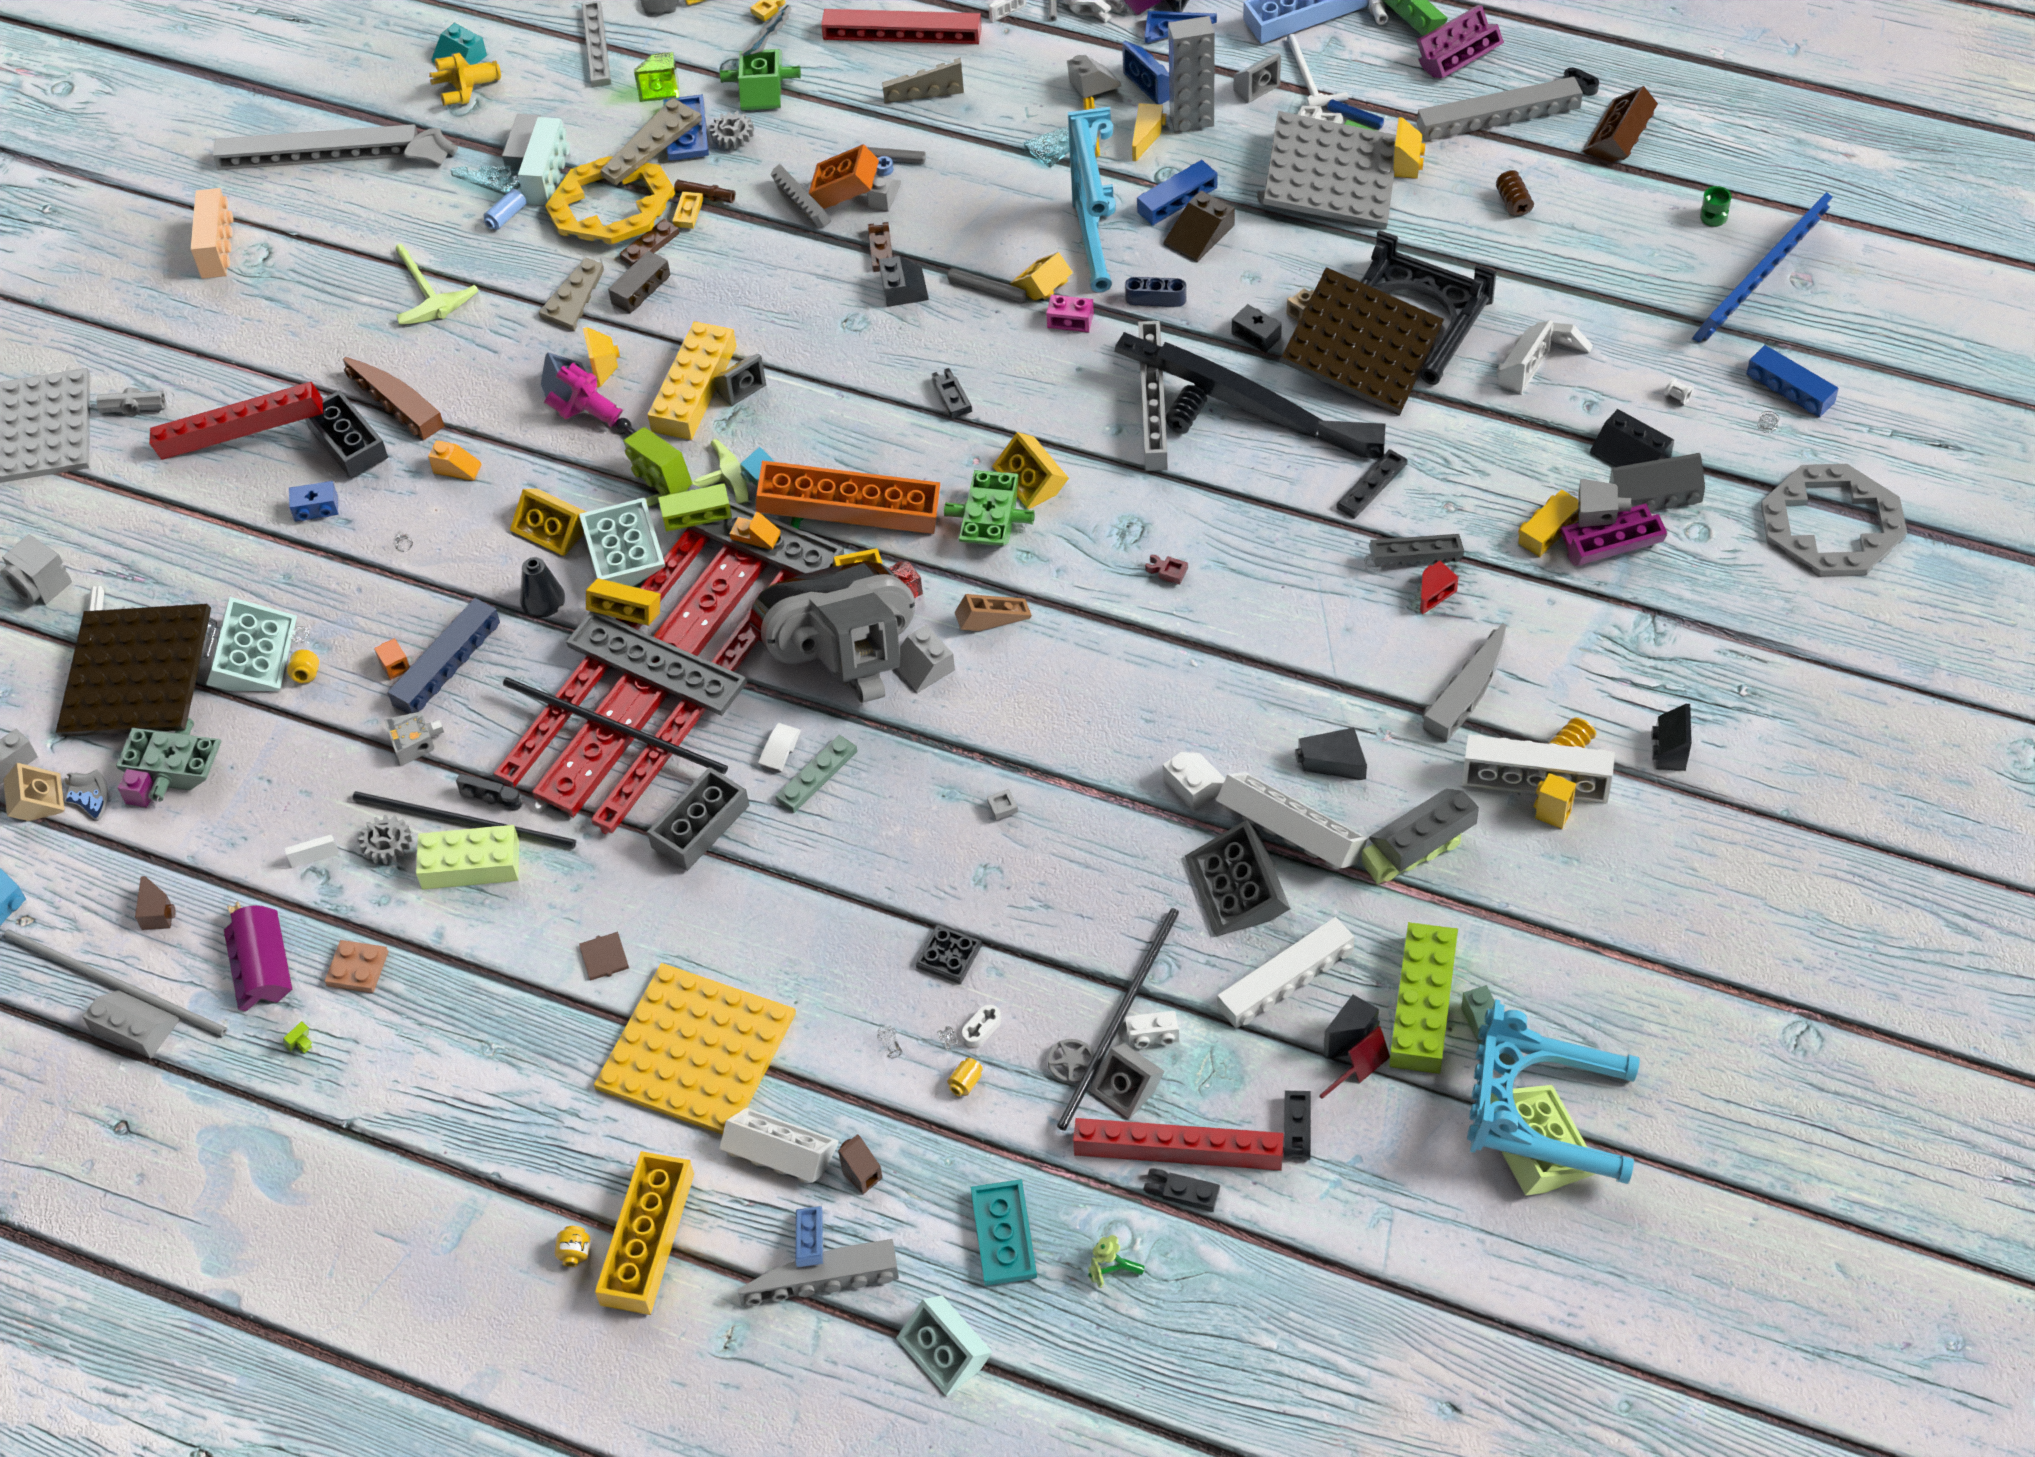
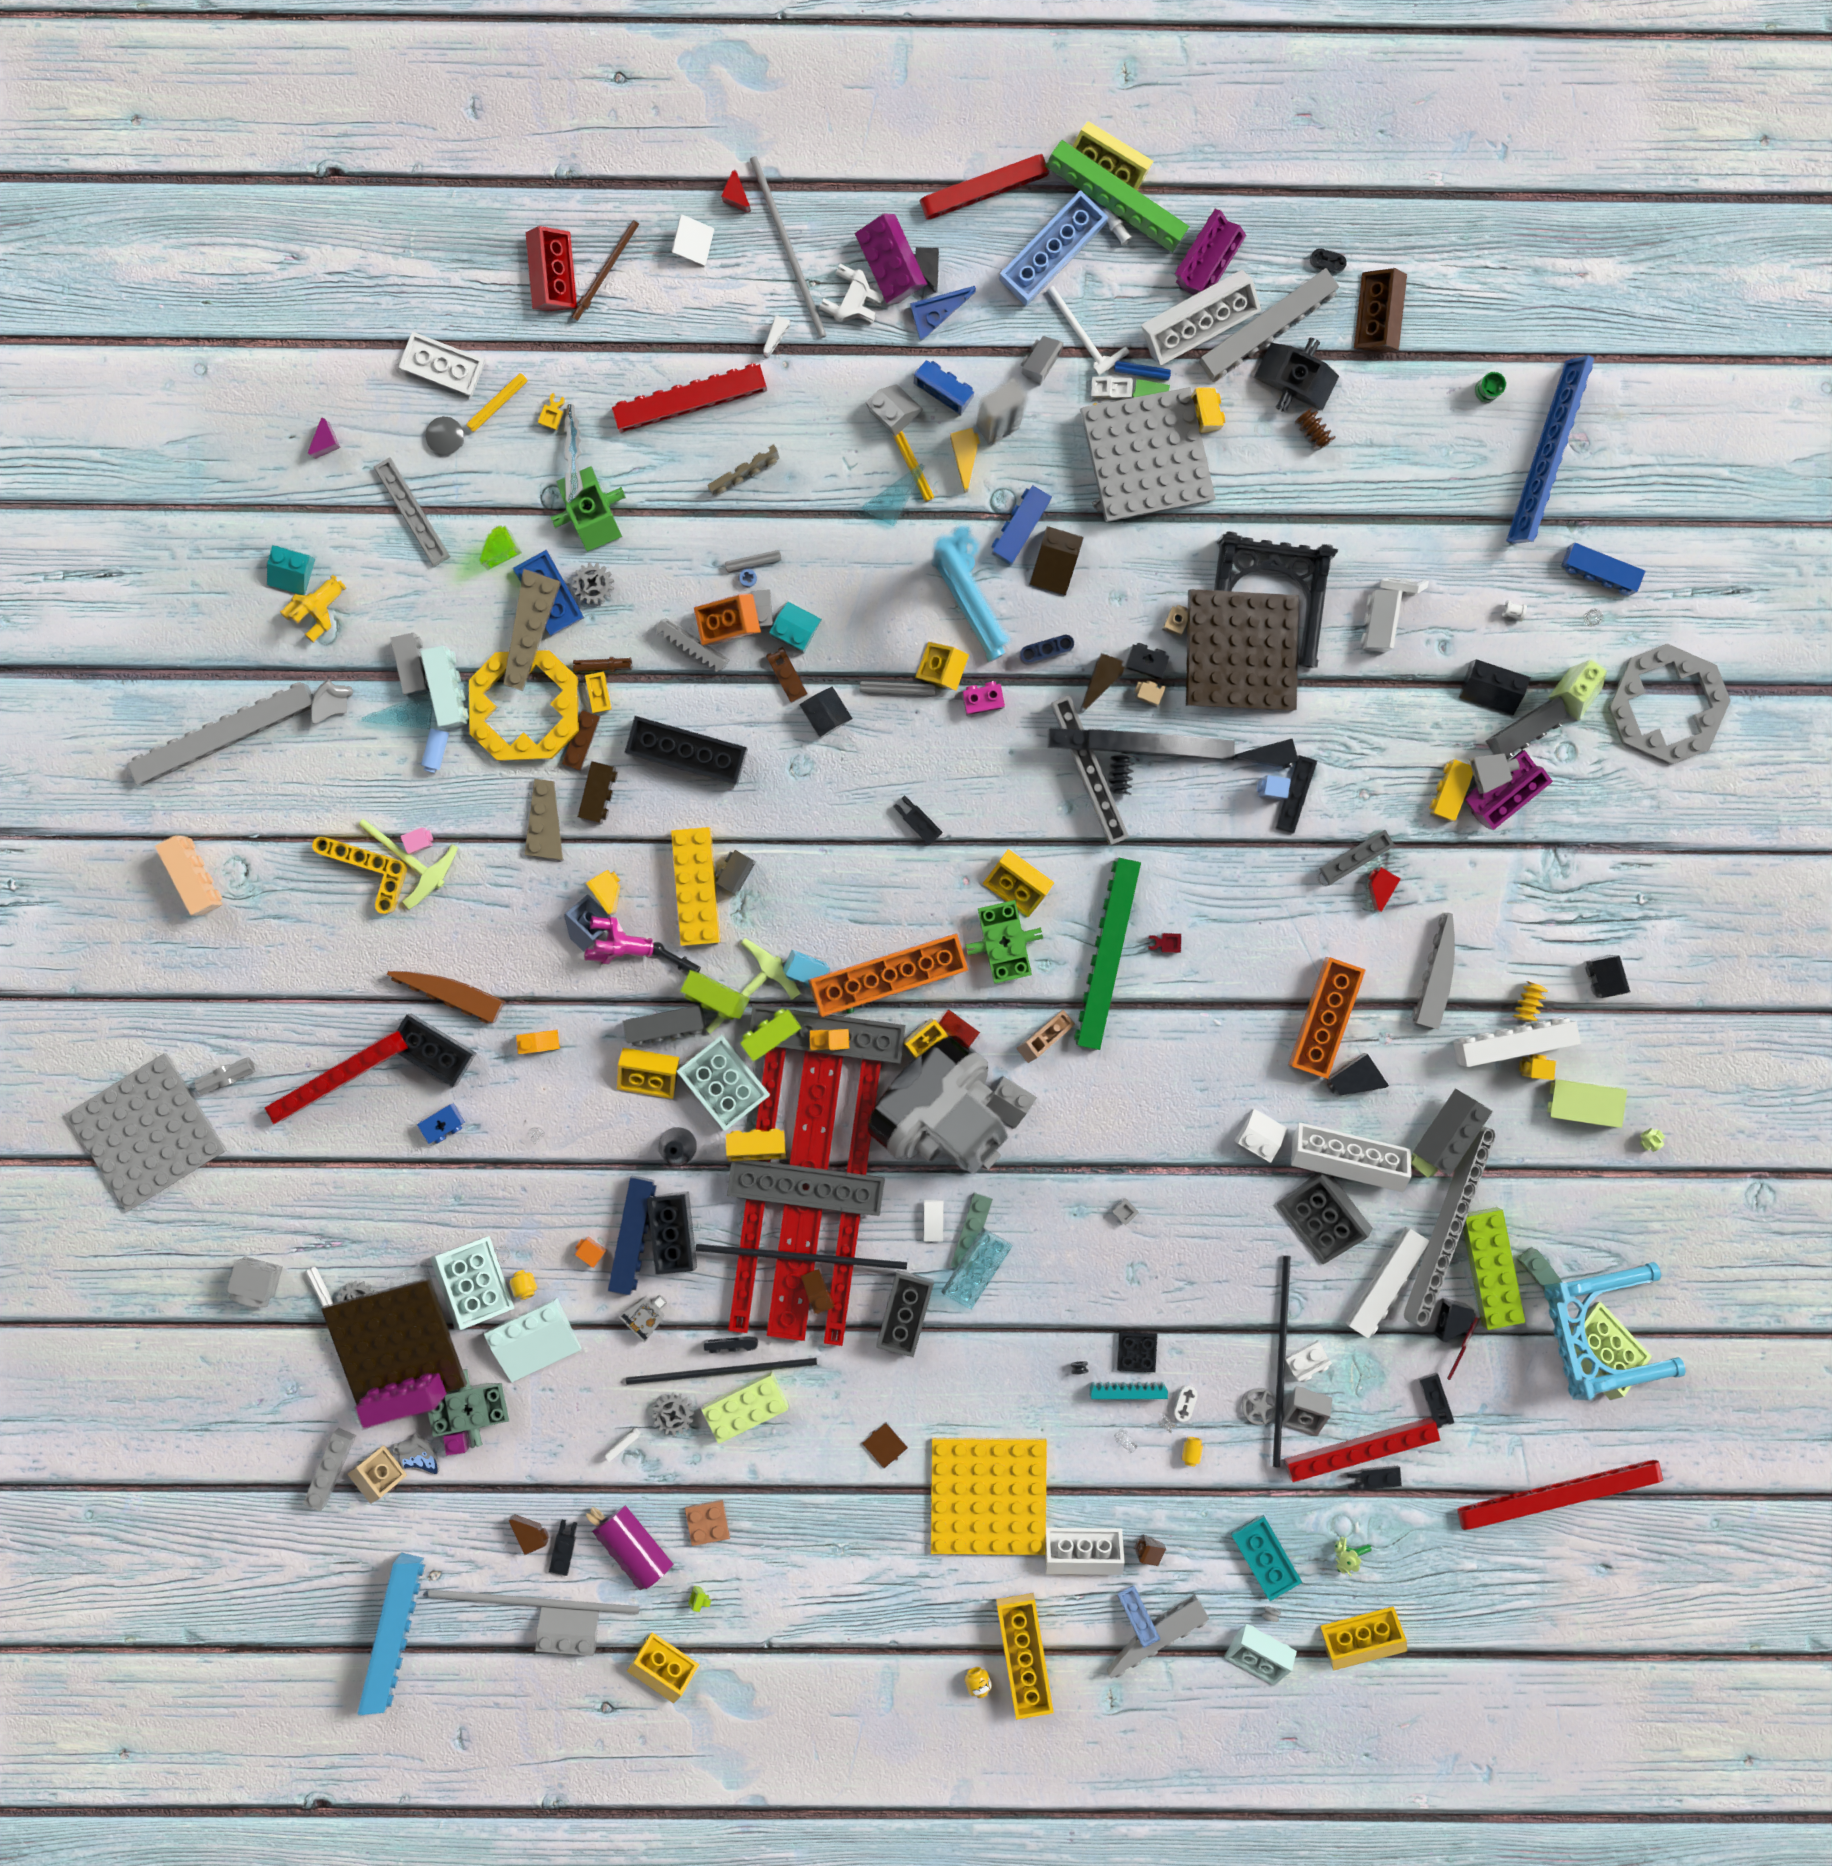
camera: 25 degrees left, 35 degrees up
none -> yellow beam [312,837,408,914]
none -> magenta brick [355,1373,446,1429]
none -> bright pink brick [401,827,433,855]
none -> light aqua slope [484,1298,582,1382]
none -> black hinge [549,1519,578,1576]
none -> dark grey brick [623,1005,706,1046]
none -> black brick [624,716,748,786]
none -> yellow slope [627,1632,699,1704]
none -> black slope [647,1191,697,1275]
none -> teal slope [769,601,822,653]
none -> reddish brown slope [801,1268,834,1315]
none -> clear light blue plate [941,1228,1013,1310]
none -> black bush [1071,1361,1089,1374]
none -> green brick [1074,857,1141,1050]
none -> dark brown slope [1079,653,1125,713]
none -> teal gear [1090,1382,1168,1399]
none -> tan brick [1134,681,1166,707]
none -> white brick [1141,270,1262,366]
none -> black slope [1254,337,1339,413]
none -> light blue brick [1256,775,1291,800]
none -> light grey bush [1262,1606,1281,1622]
none -> orange brick [1288,957,1366,1079]
none -> yellow slope [1320,1606,1407,1671]
none -> light grey beam [1404,1126,1496,1326]
none -> red beam [1457,1460,1663,1530]
none -> yellowish green slope [1547,1079,1627,1128]
none -> yellowish green slope [1548,659,1607,721]
none -> yellowish green gear [1639,1128,1665,1152]

